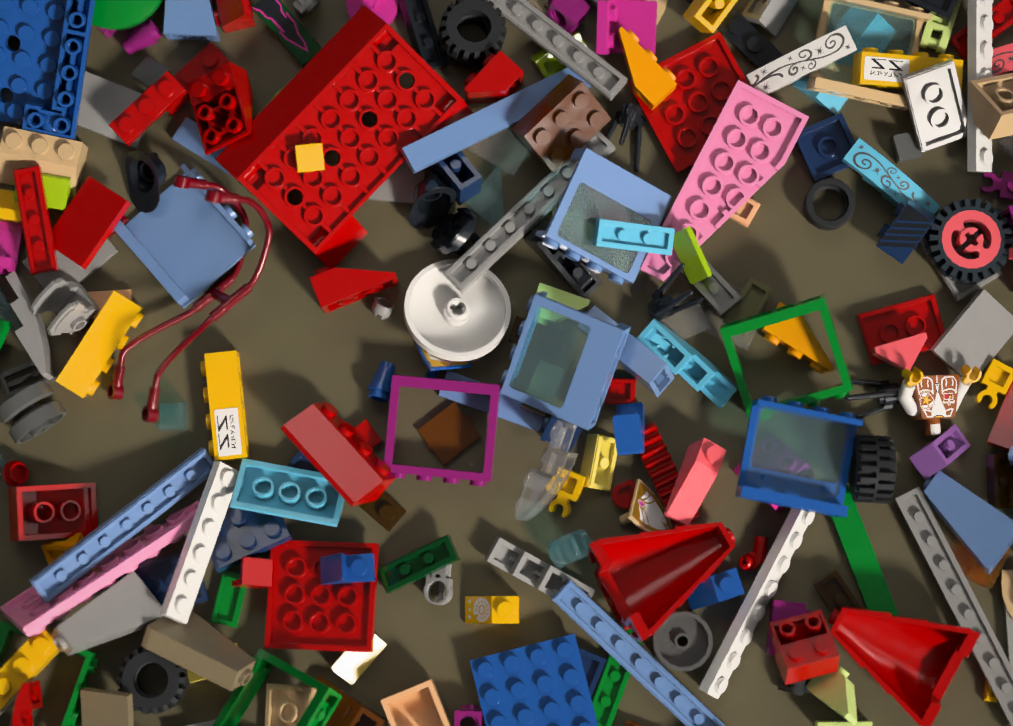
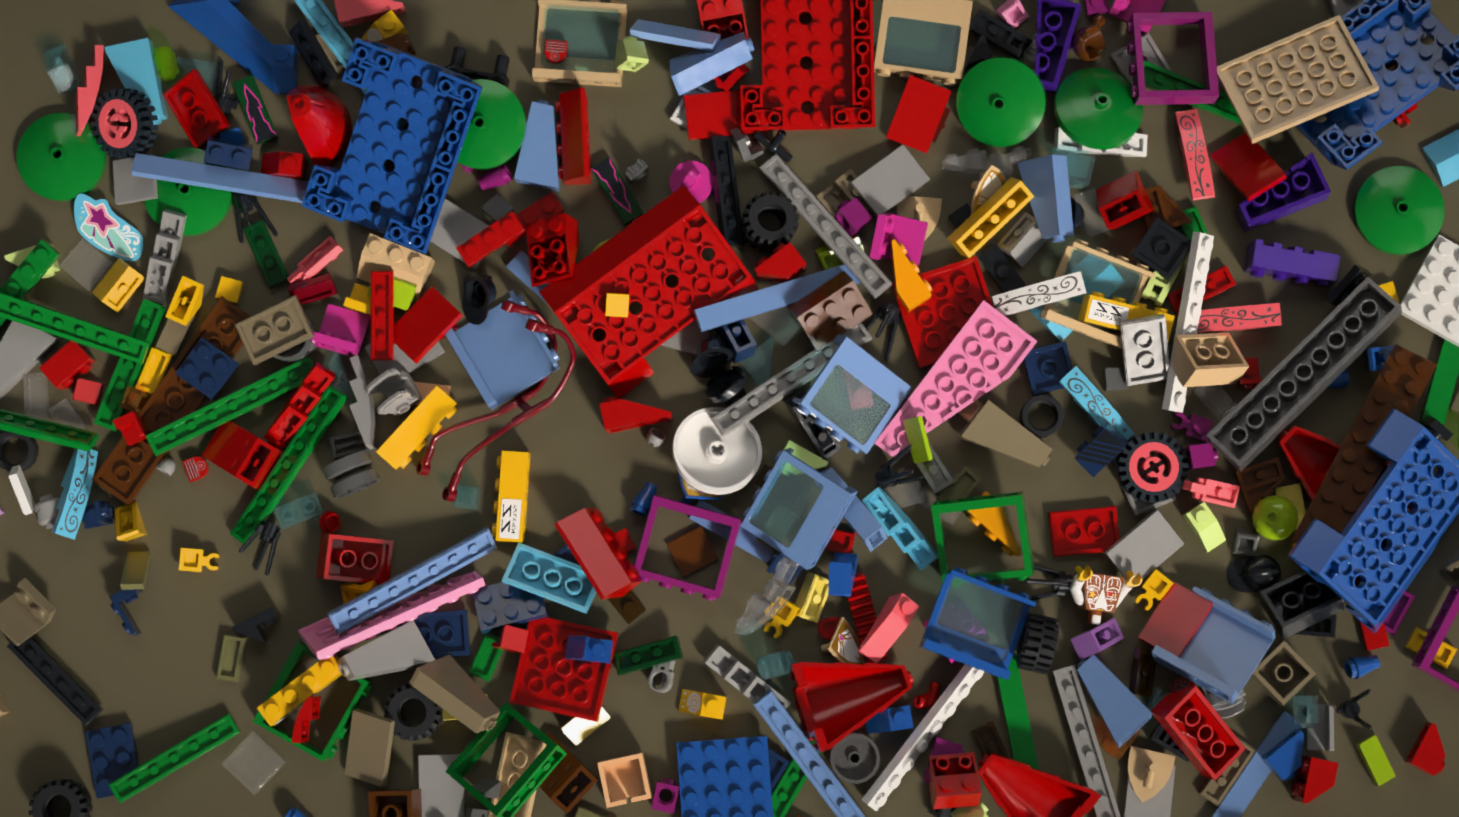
camera: 15 degrees right, 0 degrees up
white plate [160,461,239,624] -> none
medium azure plate [593,218,675,255] -> none
coral slope [870,332,927,371] -> none
none -> dark tan slope [958,400,1053,468]

